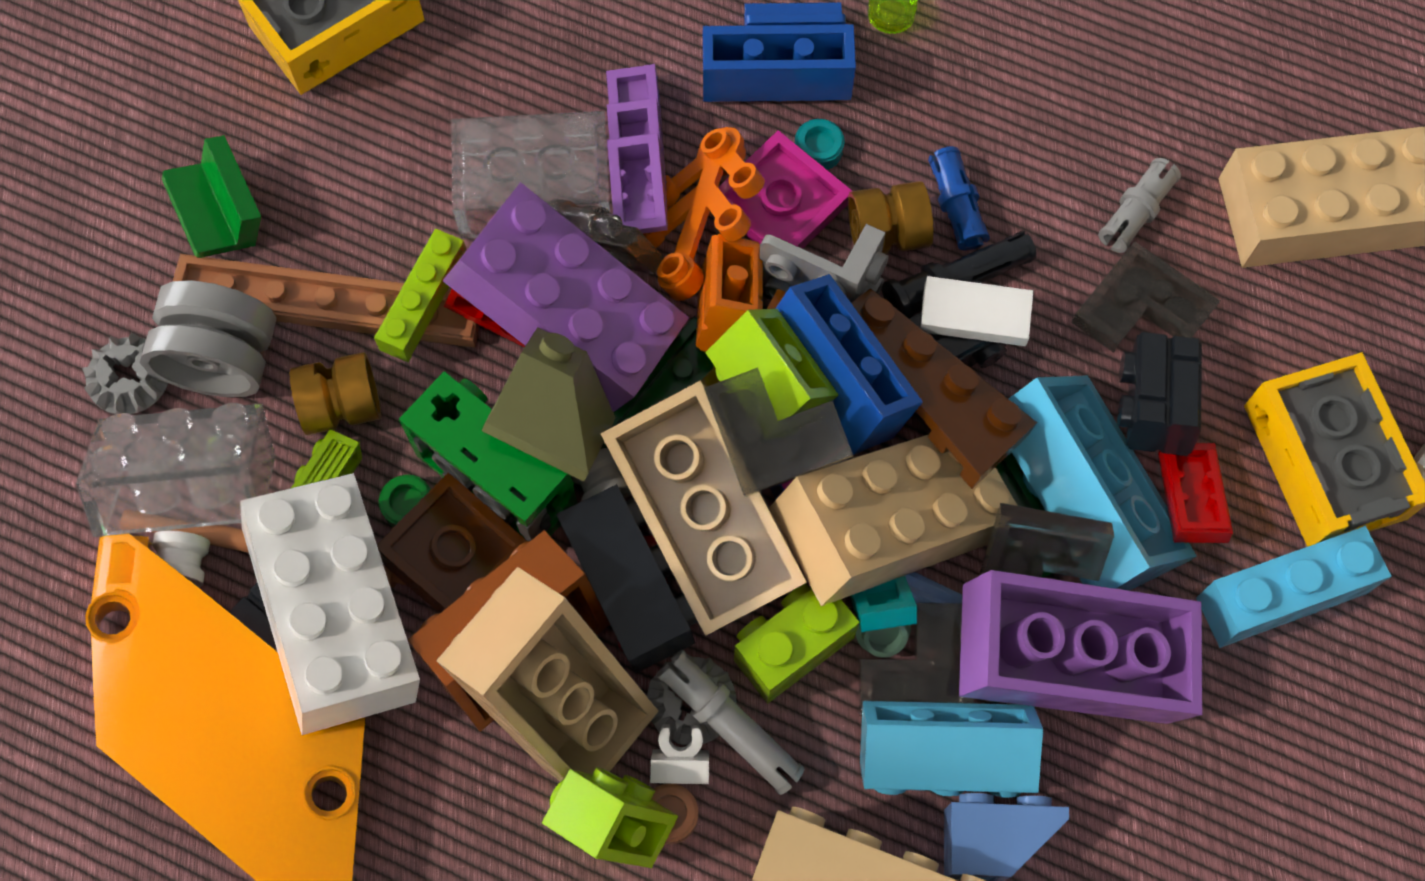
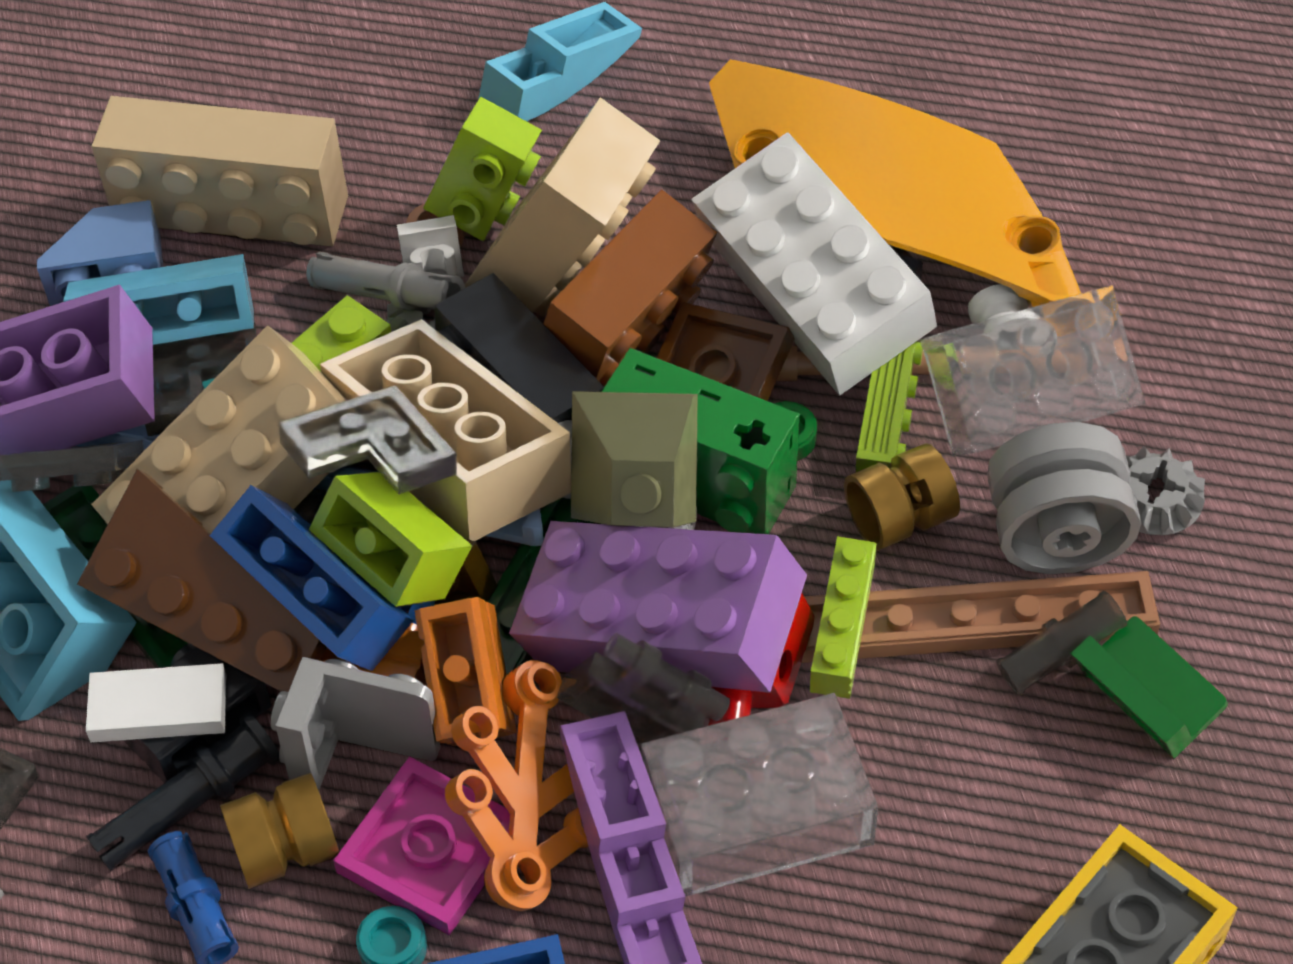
camera: 170 degrees right, 15 degrees down
none -> clear smoke pin [996,590,1127,696]

